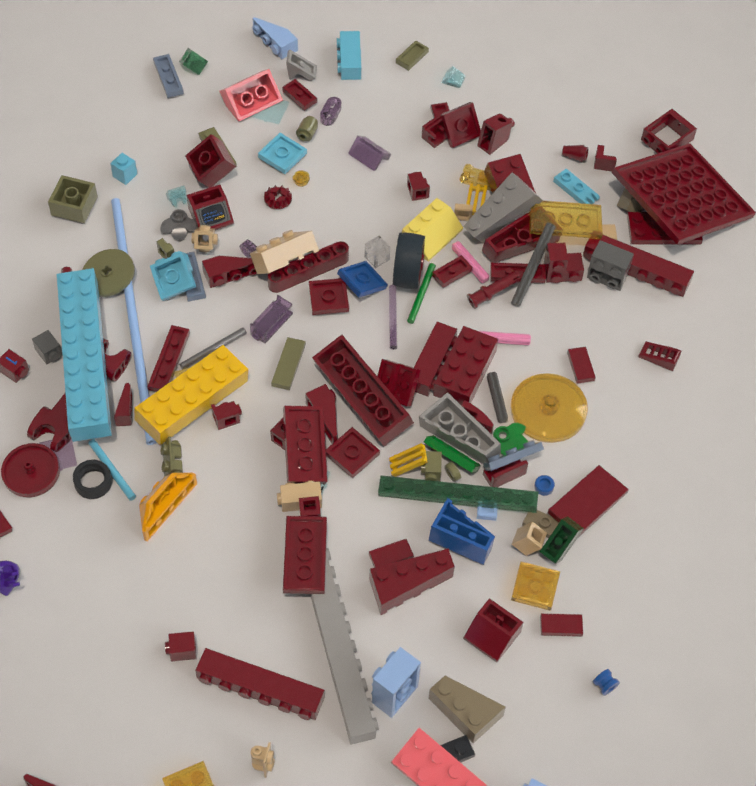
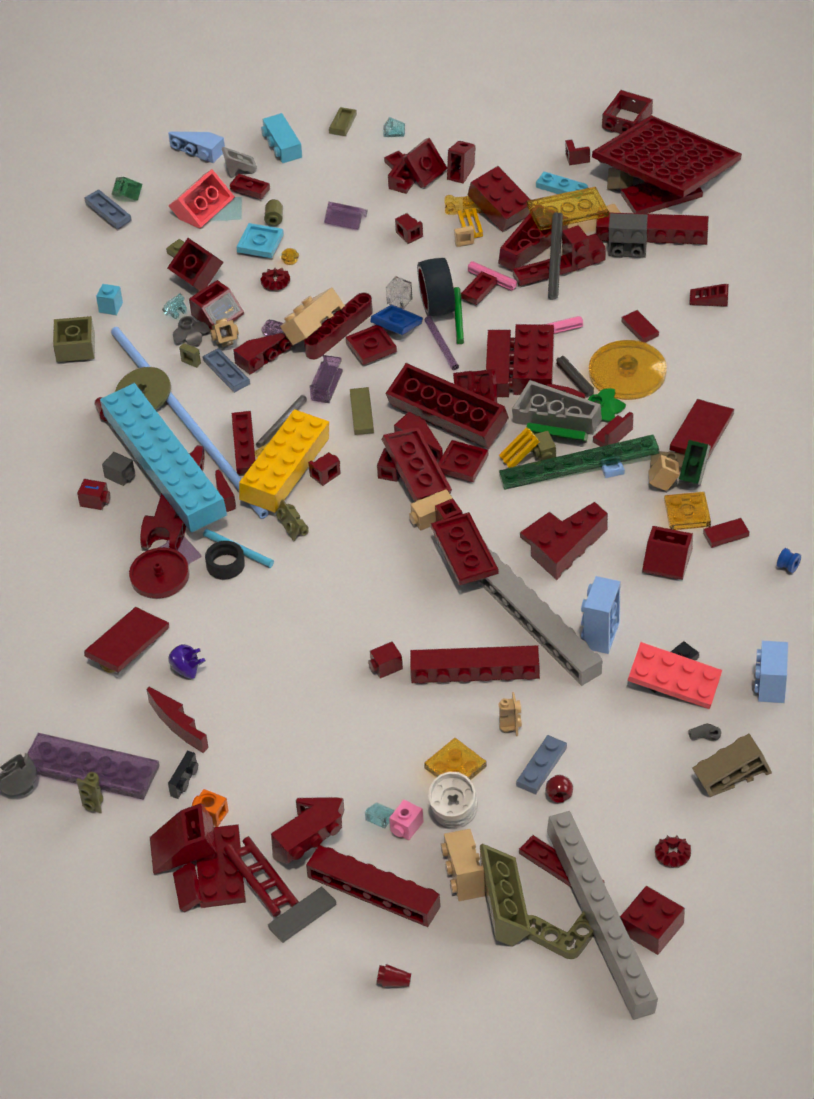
camera: 15 degrees left, 10 degrees down
light orange wedge [139,472,197,542] -> none
medium azure plate [150,251,196,301] -> none
clear purple beam [320,97,342,126] -> none
light yellow slope [402,198,463,262] -> none
dark tan wedge [428,675,506,744] -> none
blue wedge [429,498,495,565] -> none
olive tile [445,462,462,482] -> none
light grey wedge [463,173,543,243] -> none
dark red pin [467,270,521,309] -> none
sand blue plate [483,440,544,471] -> none
blue tile [534,475,555,496] -> none
dark red cone [562,145,589,162] -> none

